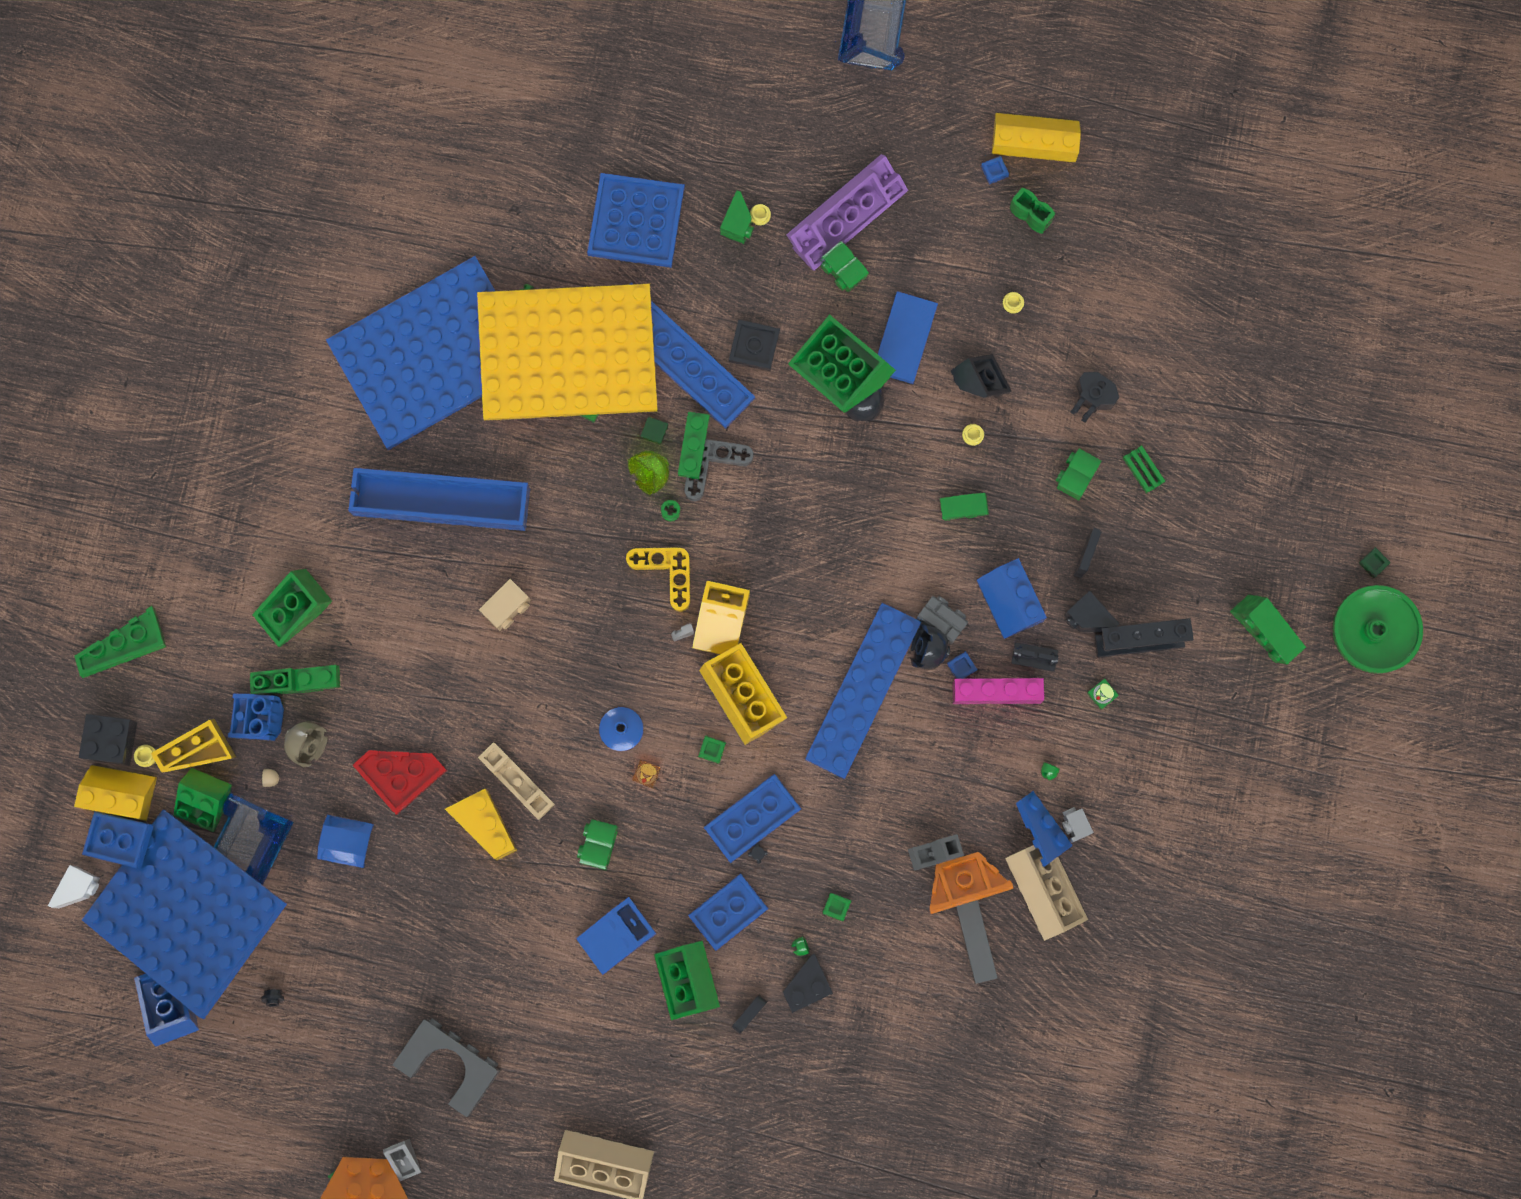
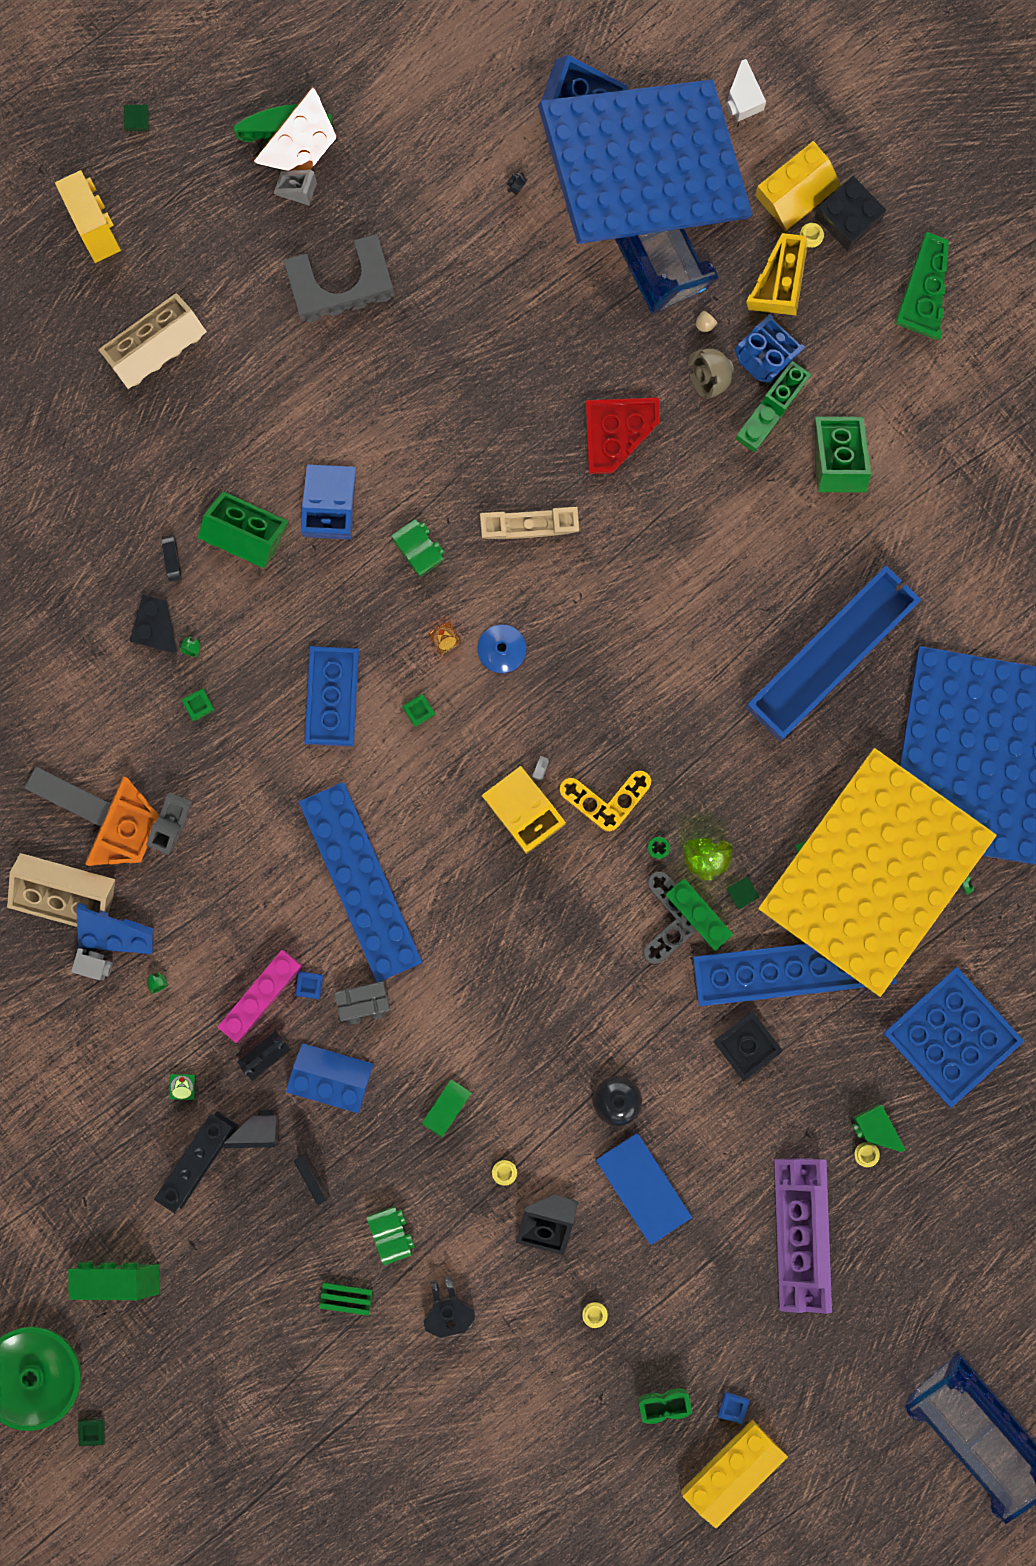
camera: 130 degrees right, 5 degrees up
blue tile [82,811,154,869] -> none
green slope [173,768,232,832] -> none
blue slope [317,815,374,868] -> none
yellow wedge [445,789,517,860] -> none
tan brick [479,579,531,631] -> none
blue tile [688,874,768,951] -> none
yellow slope [699,643,787,745] -> none
black piece [748,844,768,864] -> none
green slope [788,314,896,413] -> none
green brick [820,241,869,292] -> none
black cylinder [910,624,950,670] -> none

